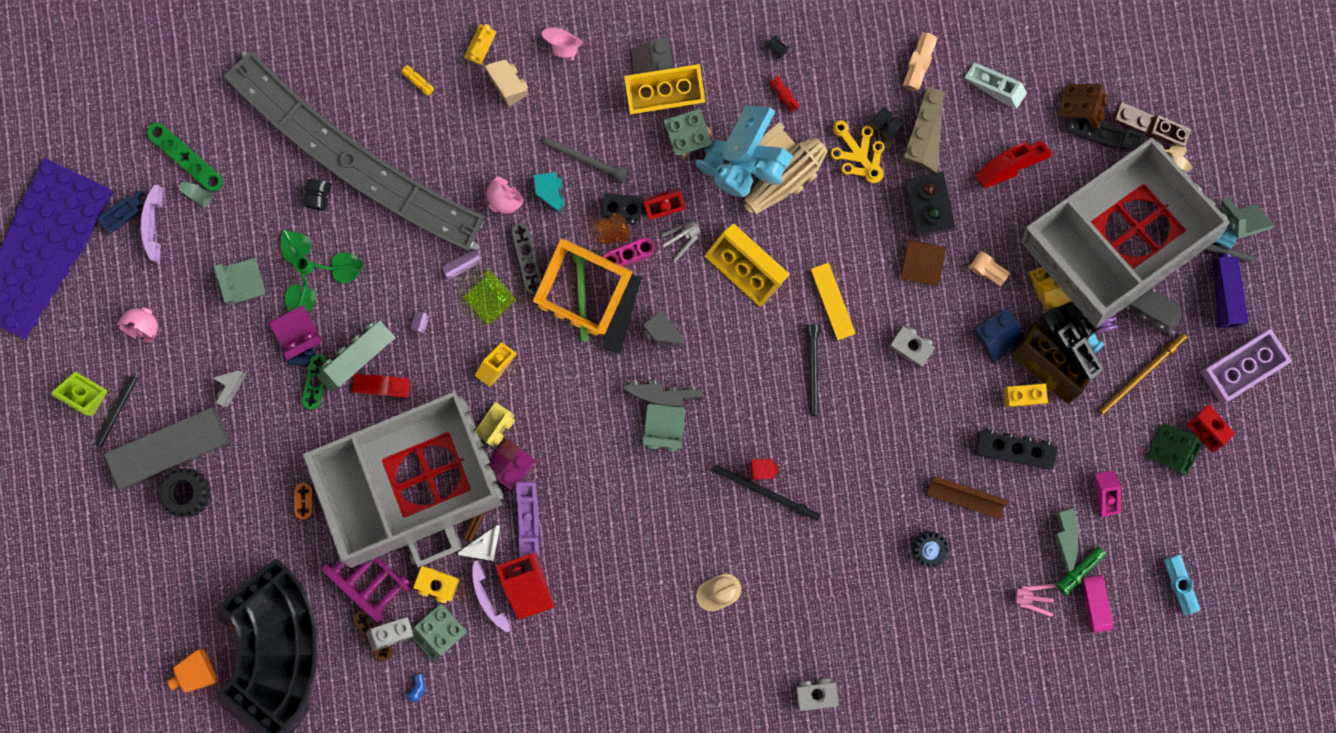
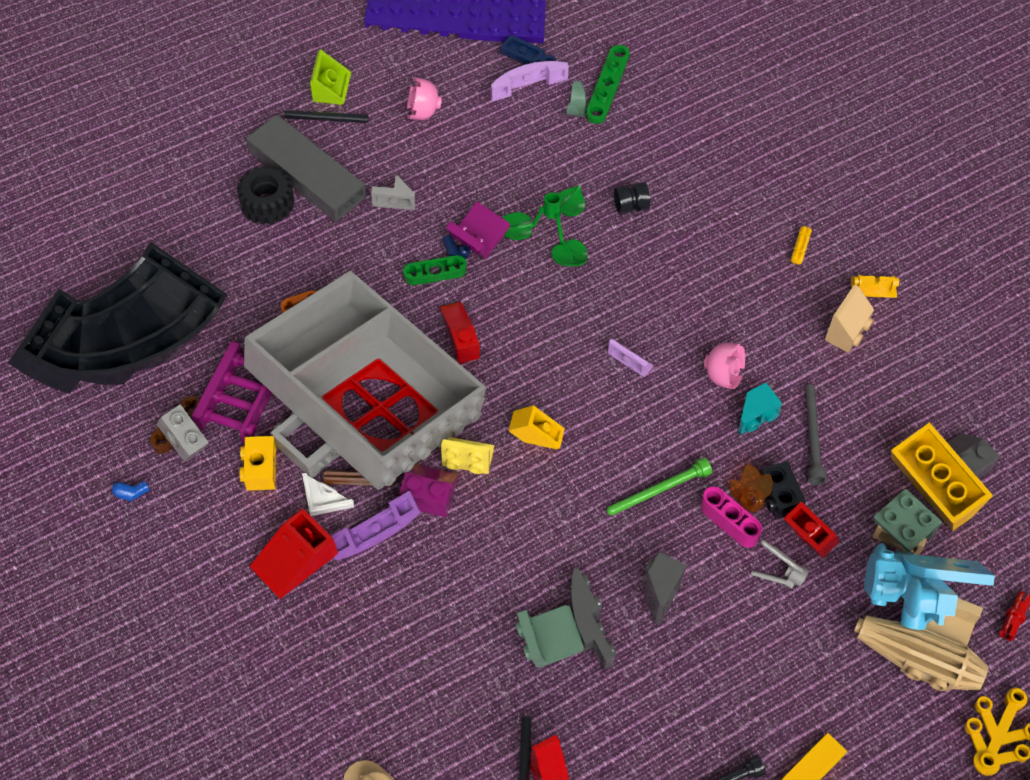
camera: 65 degrees right, 25 degrees down
orange torso [167,649,219,693] -> none
sand green bracket [214,258,266,305] -> none
dark grey piece [224,50,485,252] -> none
wedge [316,321,395,393] -> none
lavender slope [410,312,429,334] -> none
sand green bracket [411,604,467,663] -> none
clear neon green bracket [464,270,517,325] -> none
lavender slope [473,560,512,632] -> none
dark grey beam [512,223,542,296] -> none
light orange window [533,239,633,336] -> none
bright pink piece [541,28,583,61] -> none
black slope [602,274,642,354] -> none
yellow slope [704,223,790,307] -> none

